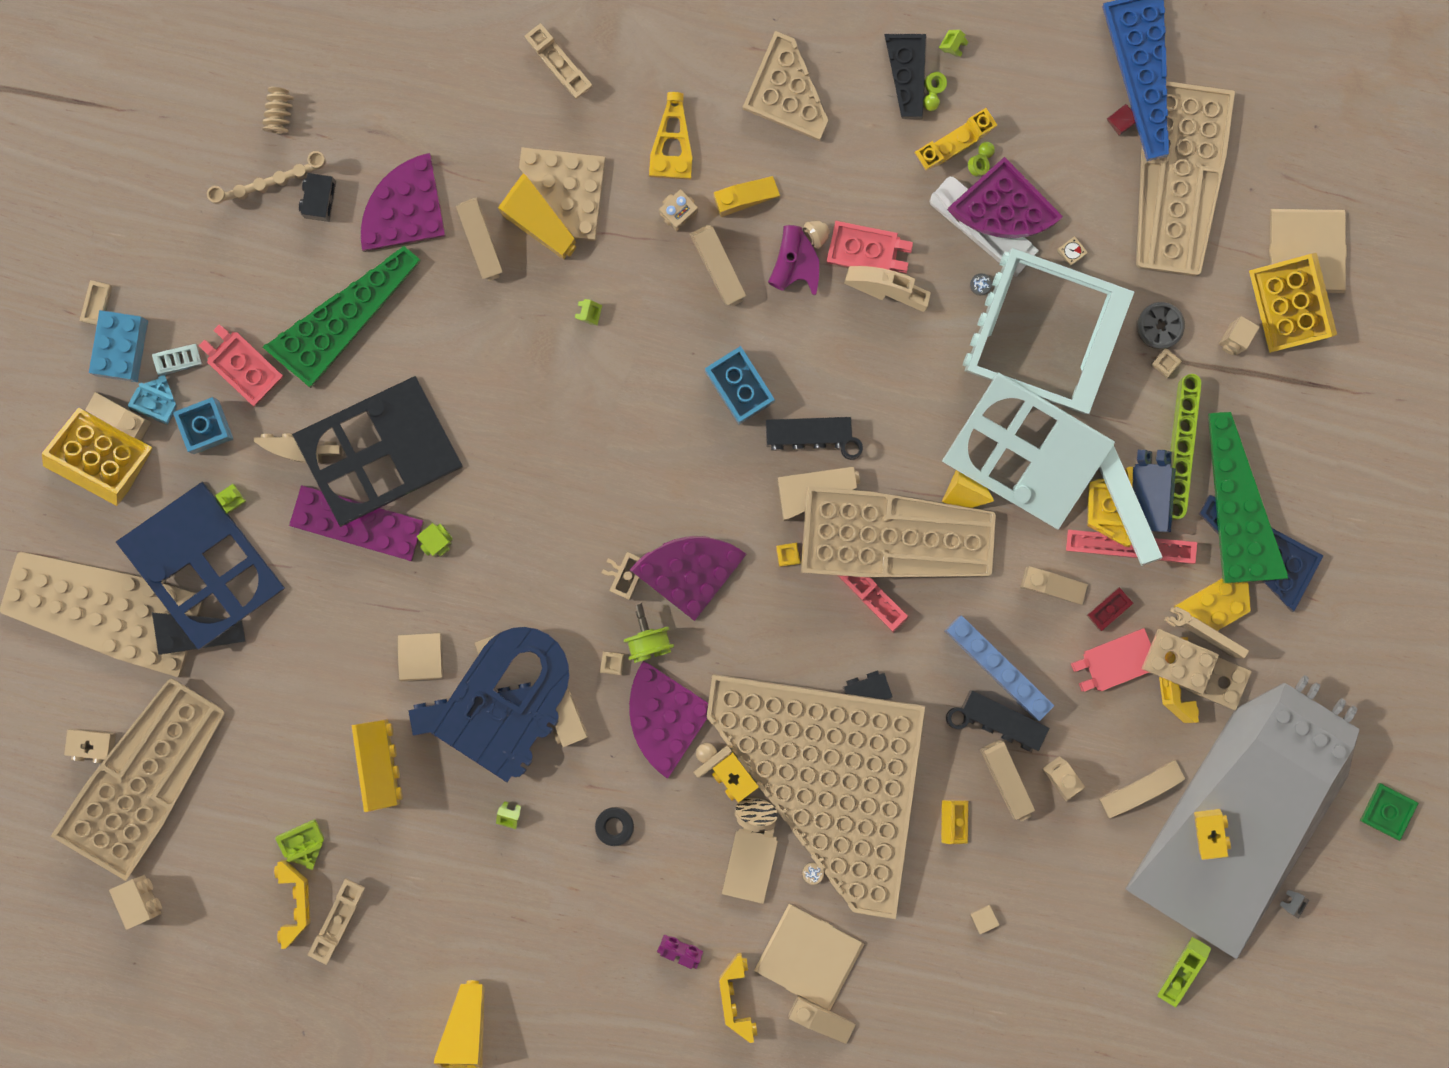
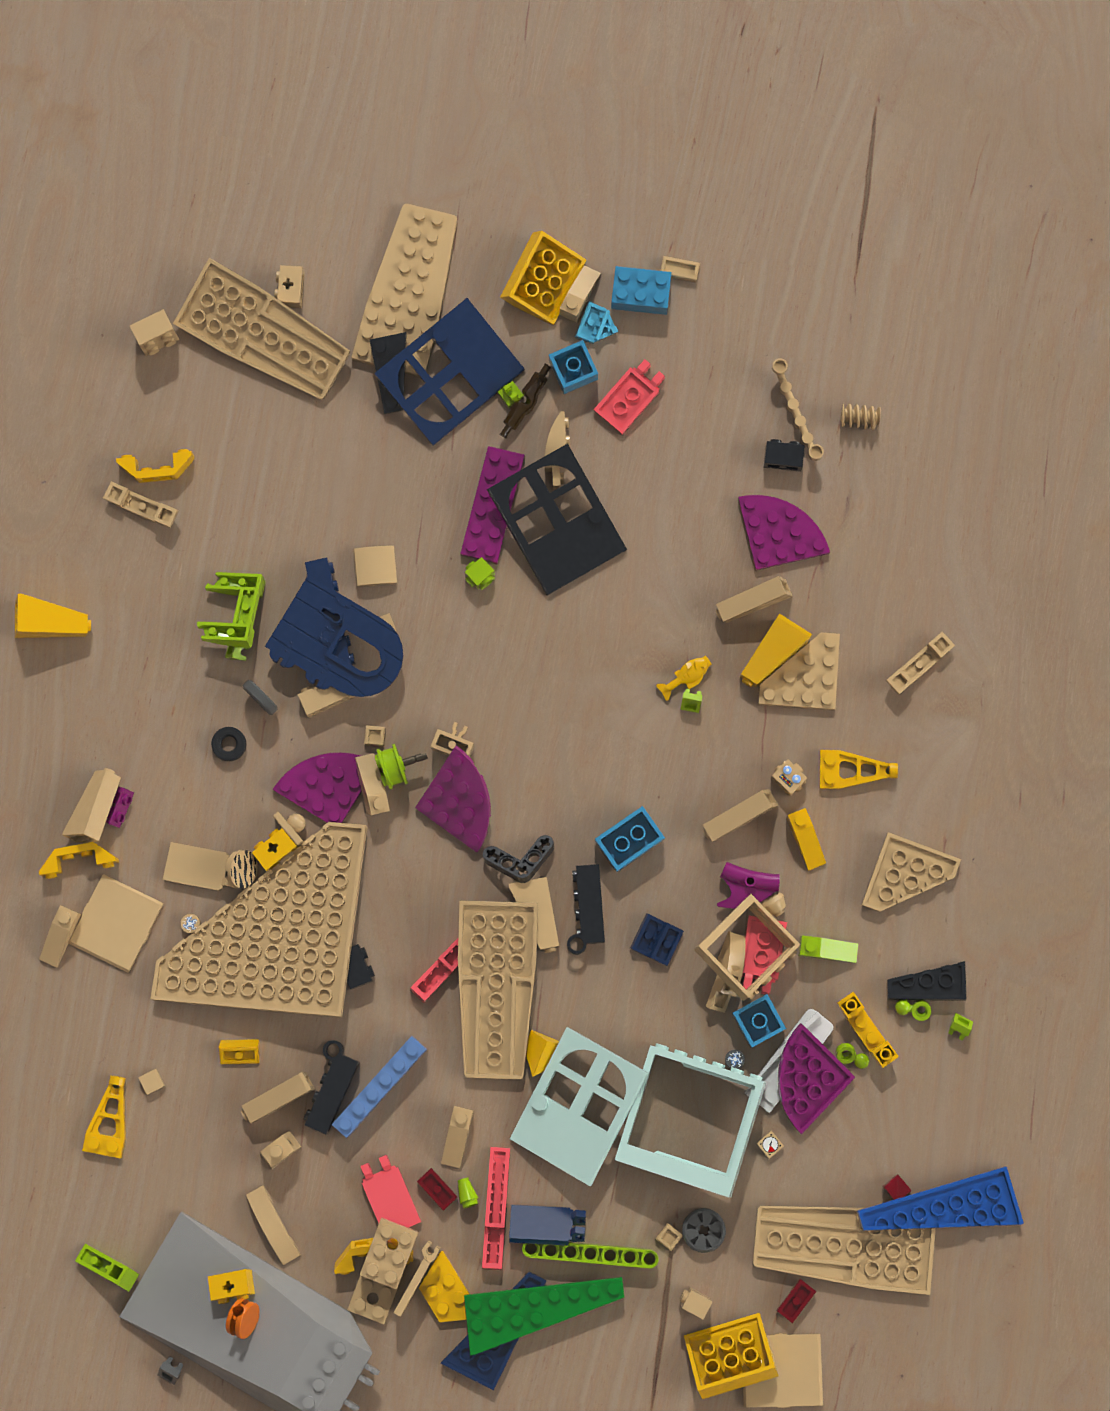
camera: 90 degrees right, 5 degrees down
light aqua slope [152,344,202,376] -> none
green wing [262,246,421,388] -> none
lime slope [275,819,324,870] -> none
yellow slope [351,719,403,812] -> none
yellow tile [776,543,800,567] -> none
yellow wing [1087,467,1133,547] -> none
light aqua tile [1099,445,1162,566] -> none
none -> tan slope [62,768,121,843]
none -> yellow plate [82,1075,126,1158]
none -> lime wedge [197,572,266,648]
none -> orange head [226,1298,260,1339]
none -> dark grey wheel [242,680,278,715]
none -> tan slope [355,753,390,815]
none -> lime cone [457,1178,479,1209]
none -> black beam [483,835,554,883]
none -> dark brown piece [500,363,551,438]
none -> dark blue slope [630,913,684,966]
none -> yellow animal [656,655,712,701]
none -> tan window [694,894,800,1001]
none -> dark azure brick [732,994,786,1048]
none -> dark red plate [776,1279,817,1324]
none -> lime slope [798,935,858,963]

